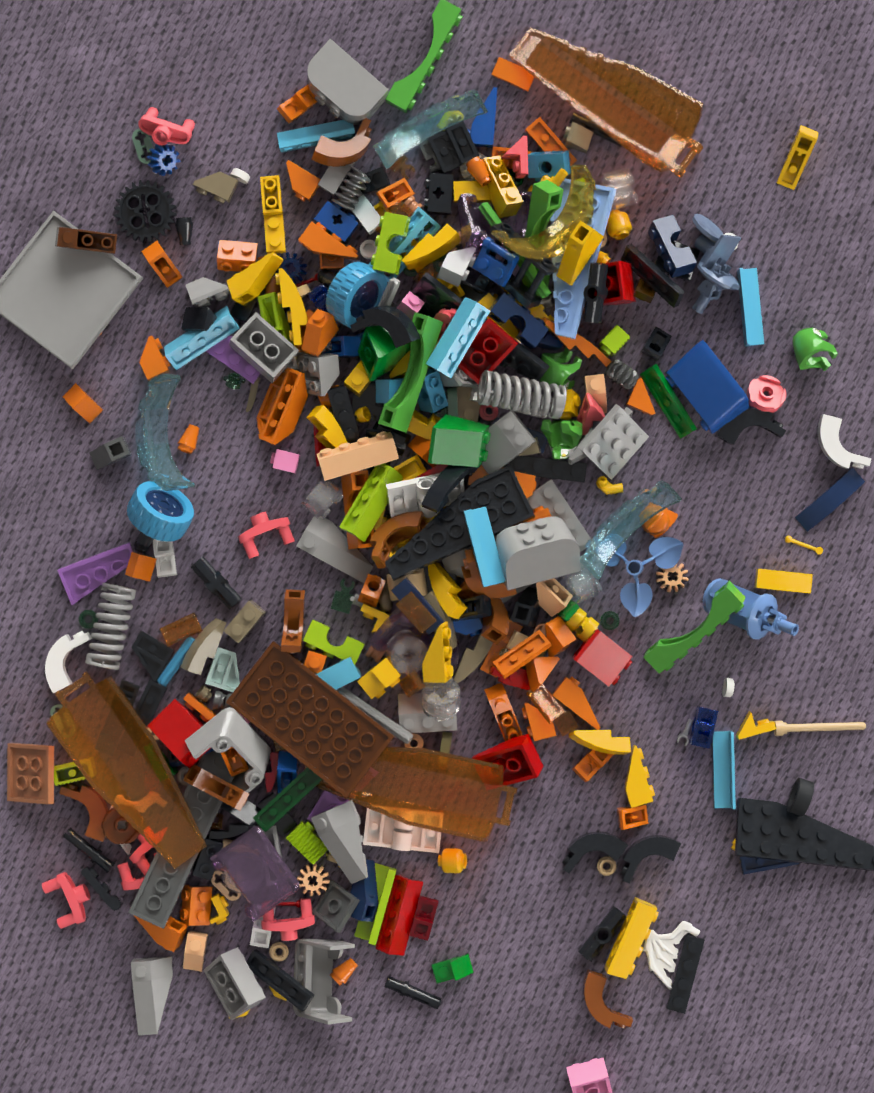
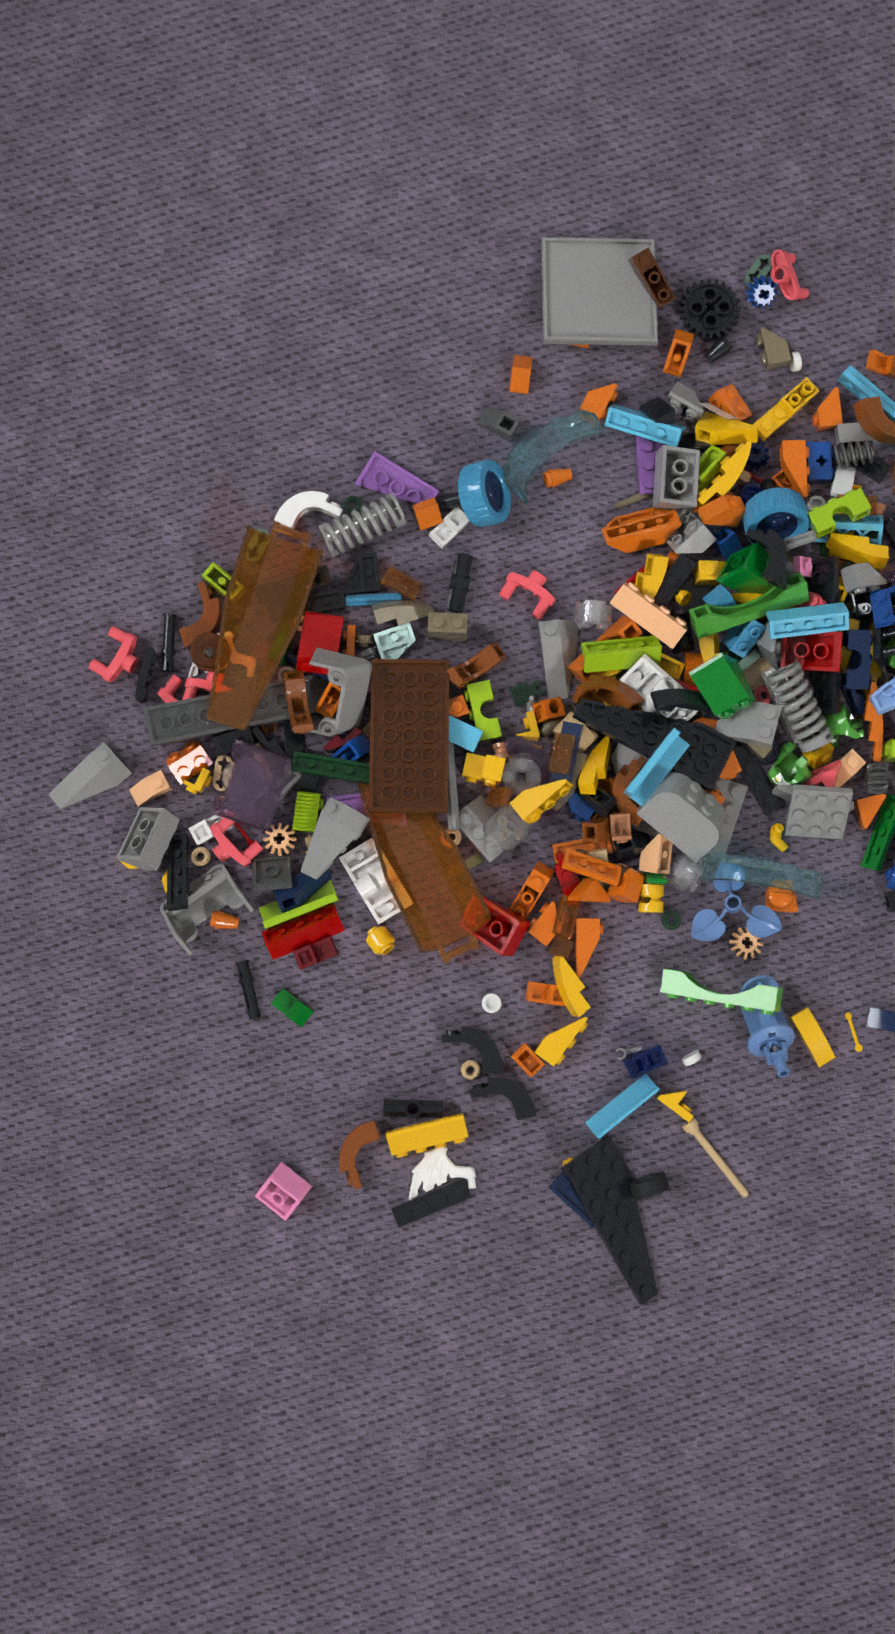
camera: 55 degrees right, 5 degrees down
nougat plate [7,743,54,804] -> none
orange slope [130,907,188,952] -> none
clear green plate [223,373,246,389] -> none
bright pink brick [270,449,300,474] -> none
orange slope [376,178,415,210] -> none
dark tan slope [452,632,493,685] -> none
slope [572,628,633,687] -> none
none -> white tile [482,993,501,1013]
none -> nougat bracket [610,812,632,843]
none -> white sticker [699,403,737,419]

